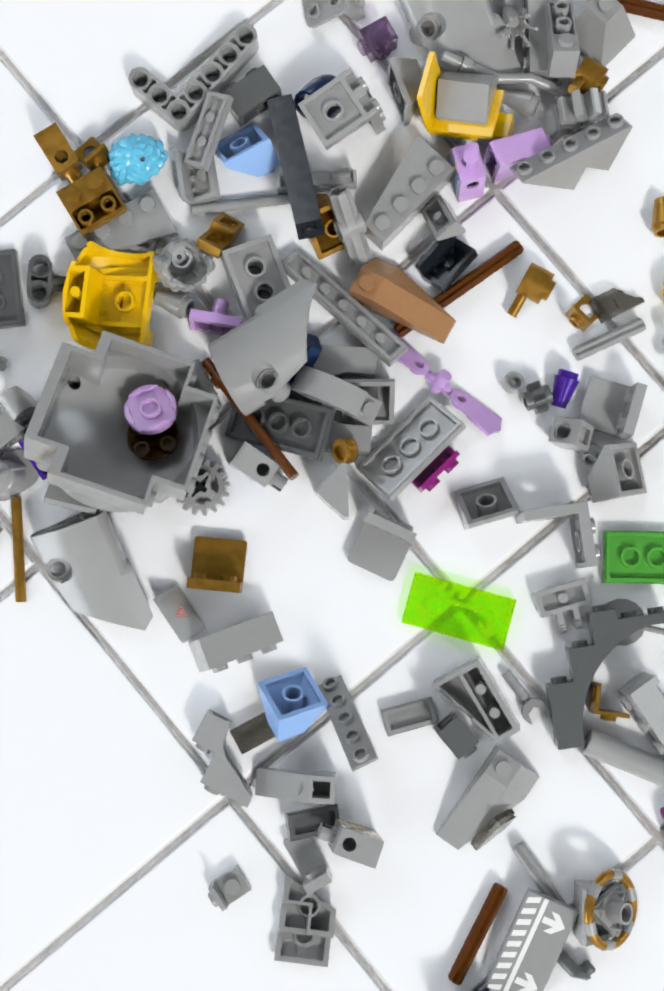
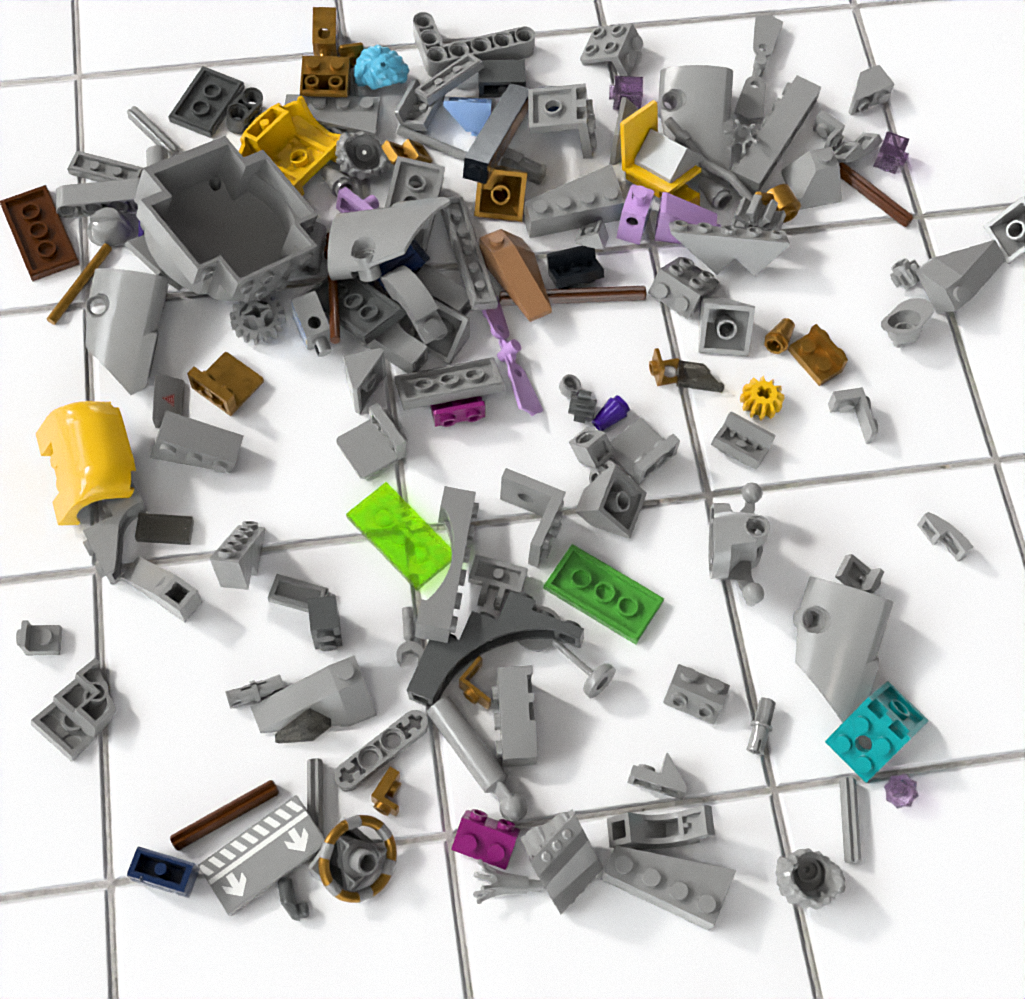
camera: 25 degrees right, 20 degrees down
lavender tile [124,384,178,435] -> none
dark brown dish [127,421,180,461] -> none
light blue slope [257,667,328,742] -> none
light grey bracket [283,838,332,896] -> none
dark grey tile [284,803,340,842] -> none
light grey torso [317,818,384,869] -> none
light grey piece [326,185,373,267] -> none
pearl gold tile [332,437,359,464] -> none
light grey wedge [432,655,520,743] -> none
light grey slope [454,477,520,530] -> none
pearl gold piece [507,262,556,318] -> none
light grey slope [546,0,580,78] -> none
light grey axle [572,318,646,361] -> none
none -> yellow piece [36,401,136,525]
none -> light grey pin [225,674,284,709]
none -> light grey beam [334,710,428,791]
none -> pearl gold bracket [371,766,402,817]
none -> light grey arch [415,486,479,643]
none -> light grey bracket [648,257,719,320]
none -> light grey slope [698,296,755,356]

